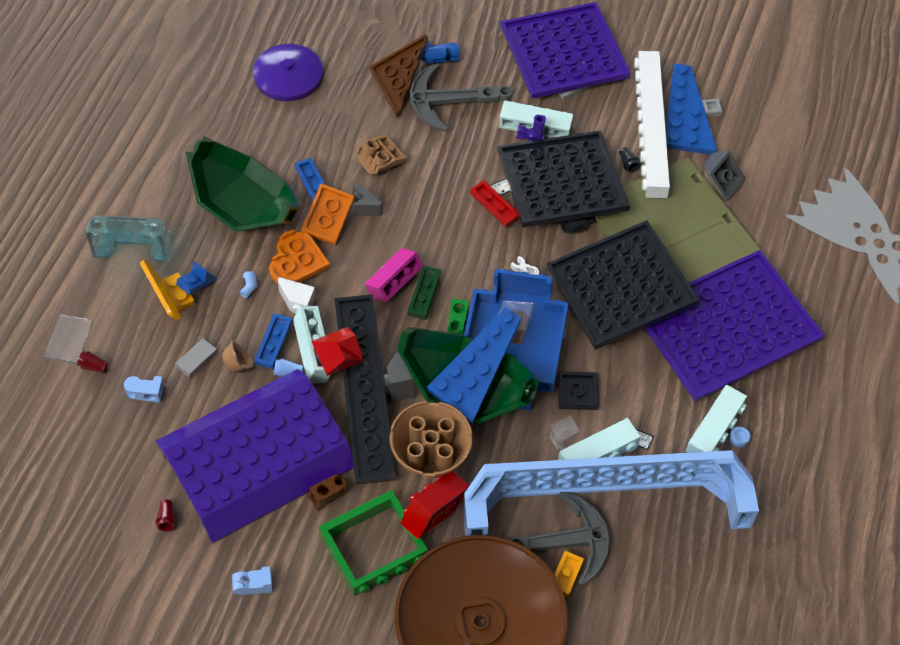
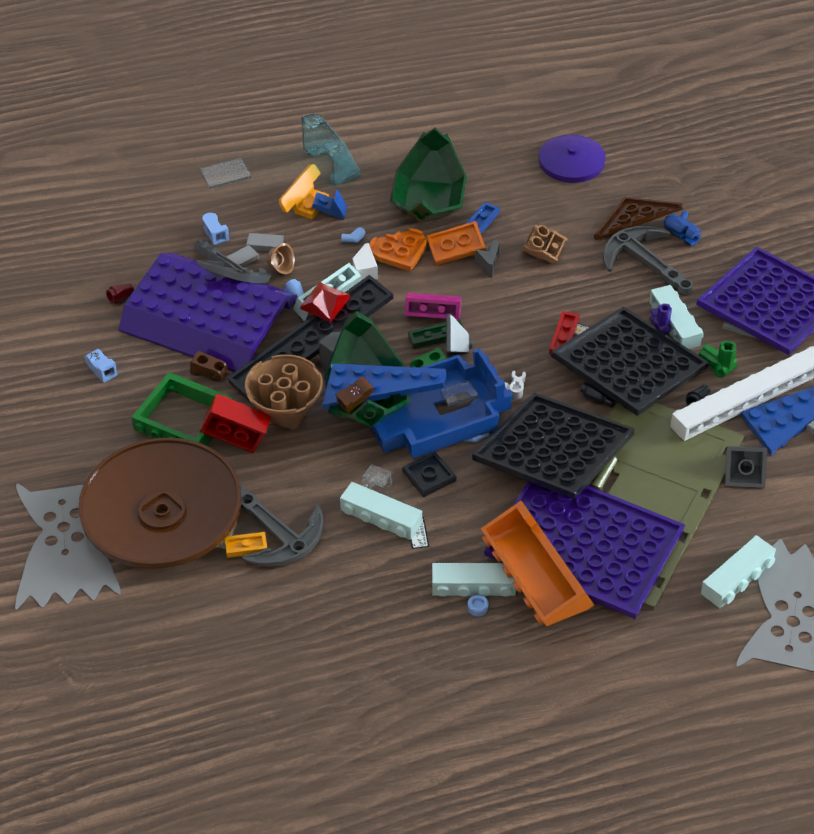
camera: 60 degrees right, 10 degrees down
dark red cone [77,351,108,373] -> none
blue plate [254,313,292,370] -> none
light blue arch [463,450,759,536] -> none
none -> dark grey piece [194,239,271,283]
none -> light grey tile [226,245,259,267]
none -> reddish brown leg [335,377,374,413]
none -> slope [446,314,473,353]
none -> orange windscreen [481,501,594,626]
none -> green piece [699,340,737,378]
none -> light aqua brick [701,535,776,608]

